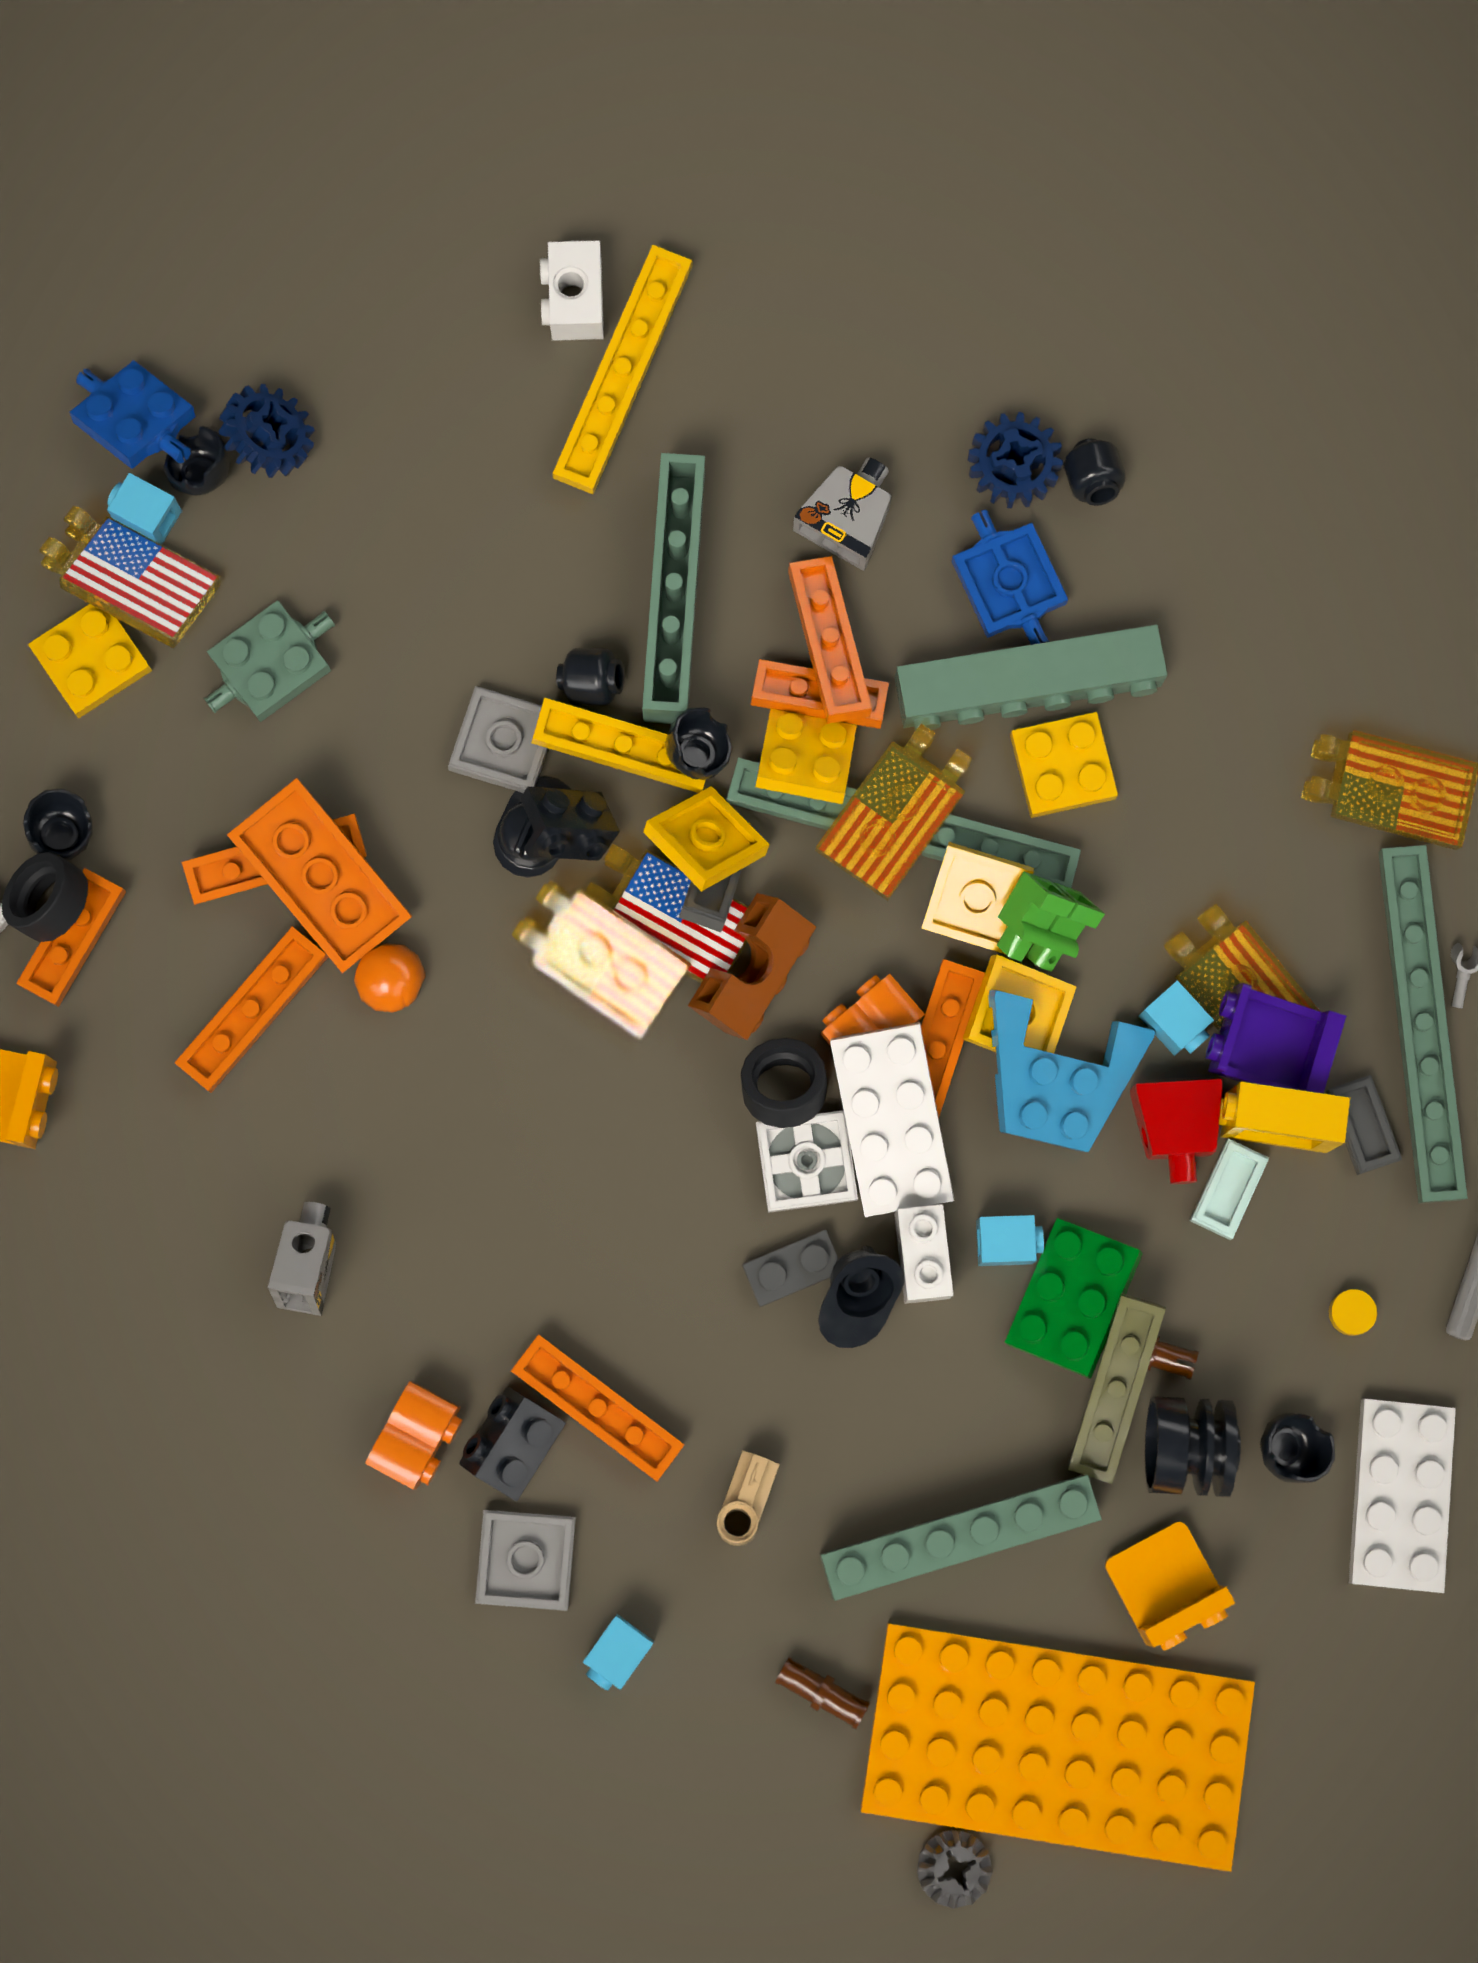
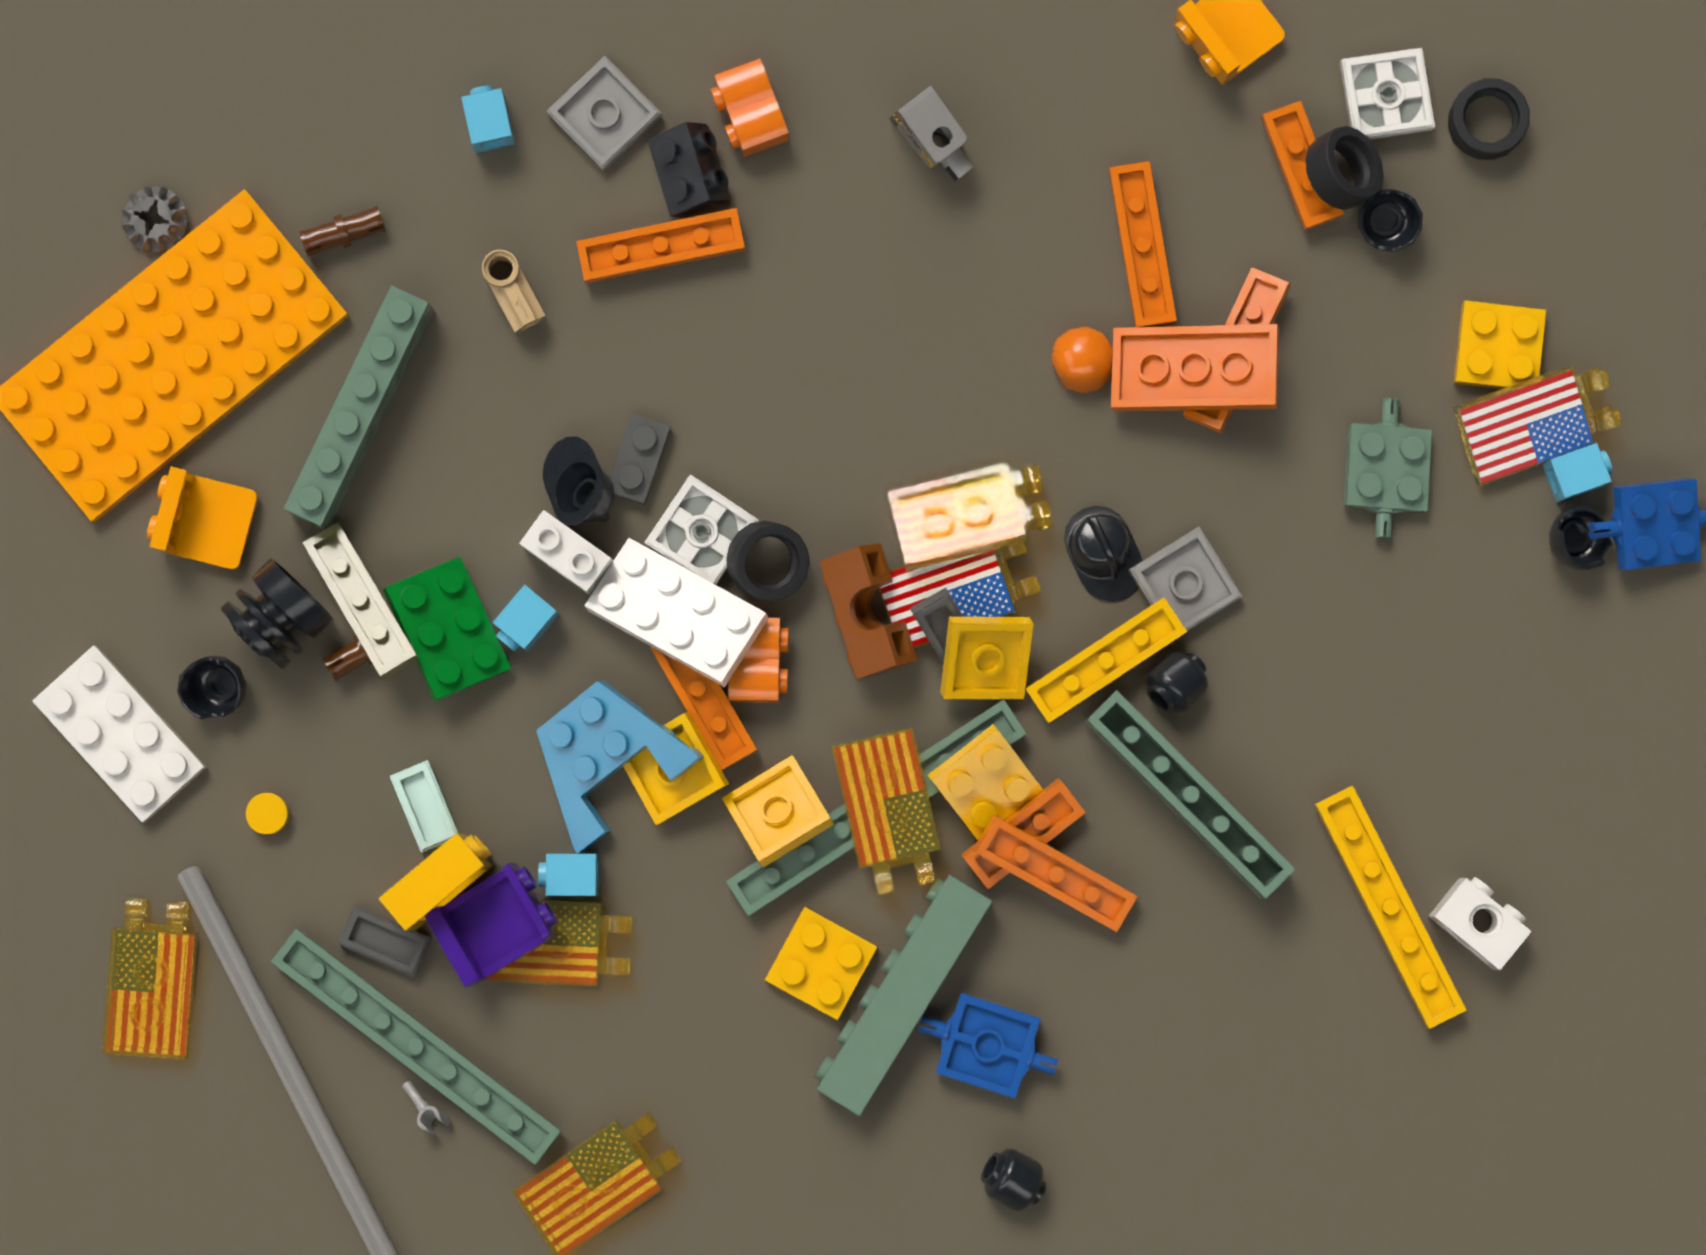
camera: 135 degrees right, 5 degrees up
dark blue gear [219,384,315,478] -> none
black bracket [520,786,620,861] -> none
black hair [665,707,733,780] -> none
light grey torso [793,458,892,571] -> none
dark blue gear [967,412,1063,509] -> none
bright green hips [997,871,1105,972] -> none
red torso [1130,1079,1222,1184] -> none

